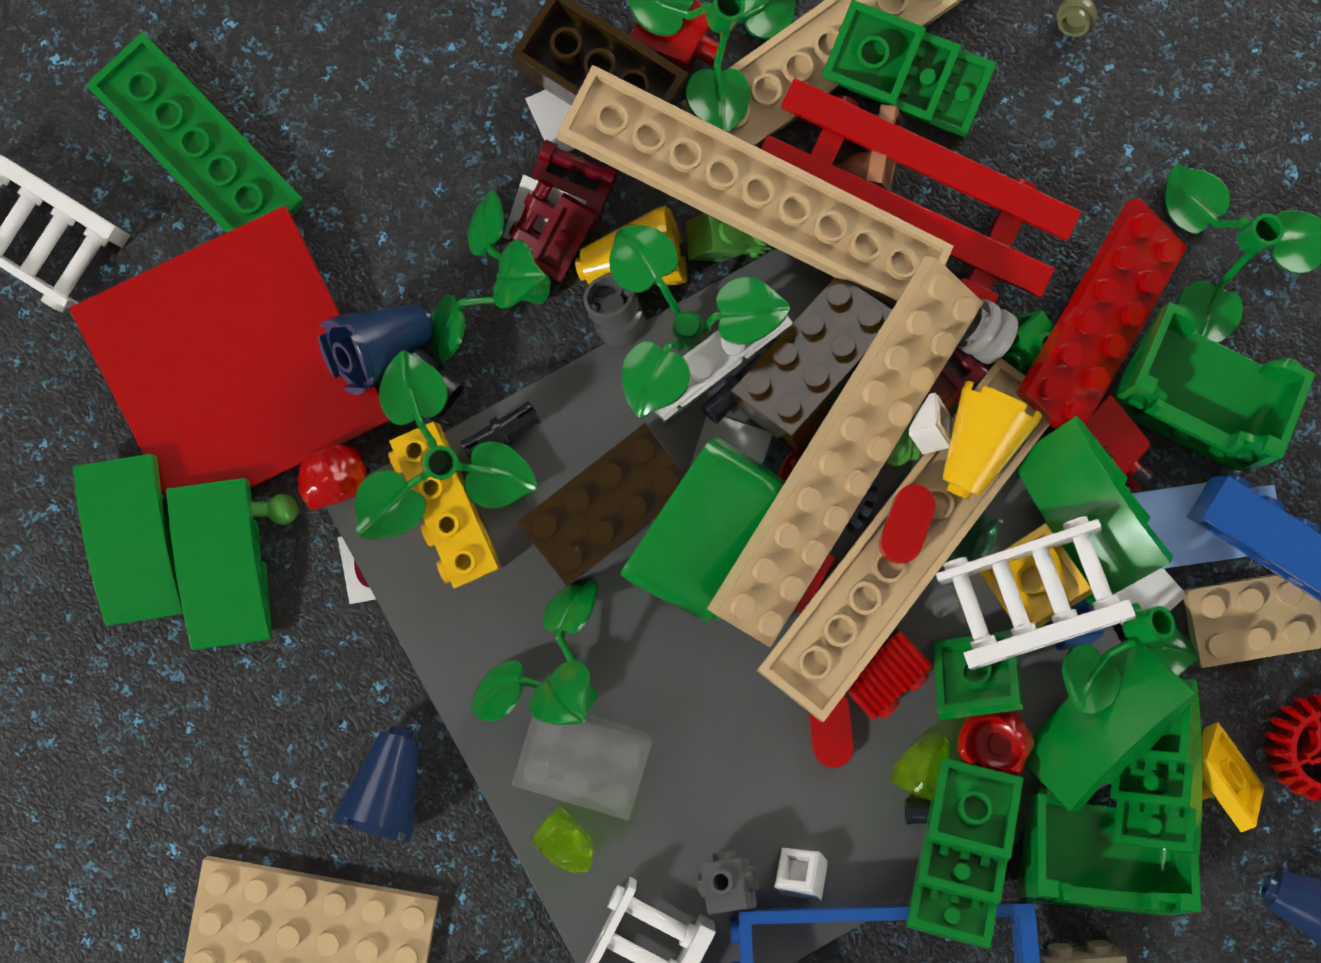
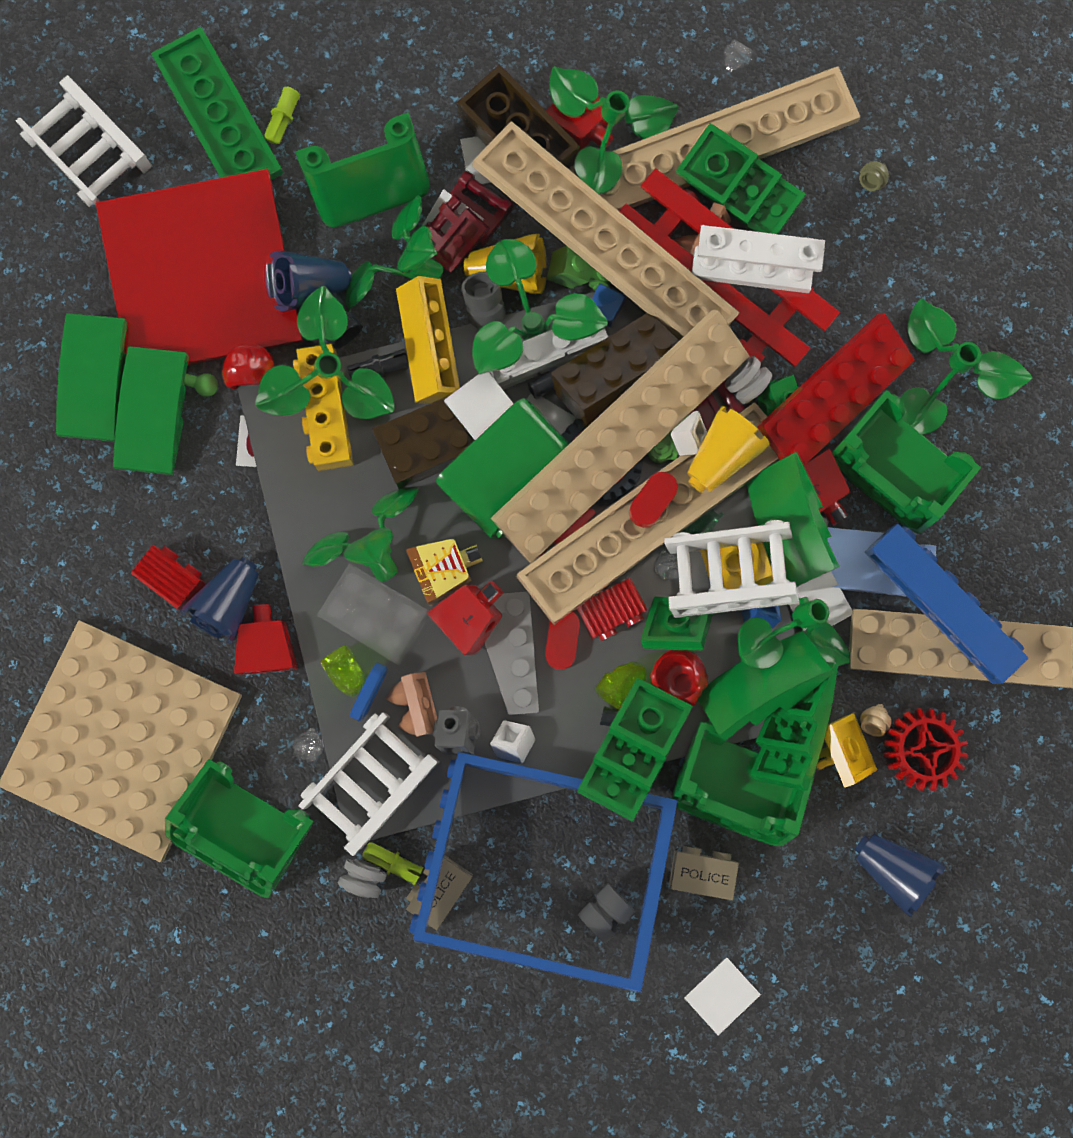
camera: 20 degrees right, 5 degrees down
none -> red brick [131,545,206,610]
none -> red torso [234,604,298,675]
none -> lime axle [264,87,300,144]
none -> clear plate [292,728,324,761]
none -> green windscreen [295,112,430,228]
none -> blue tile [350,662,388,722]
none -> nougat tile [385,672,438,737]
none -> yellow brick [396,276,460,403]
none -> torso [406,539,483,606]
none -> red torso [427,581,503,656]
none -> white sticker [444,372,513,440]
none -> light grey wing [485,591,539,715]
none -> blue slope [592,284,625,328]
none -> white fence [692,225,825,293]
none -> tan plate [860,704,892,737]

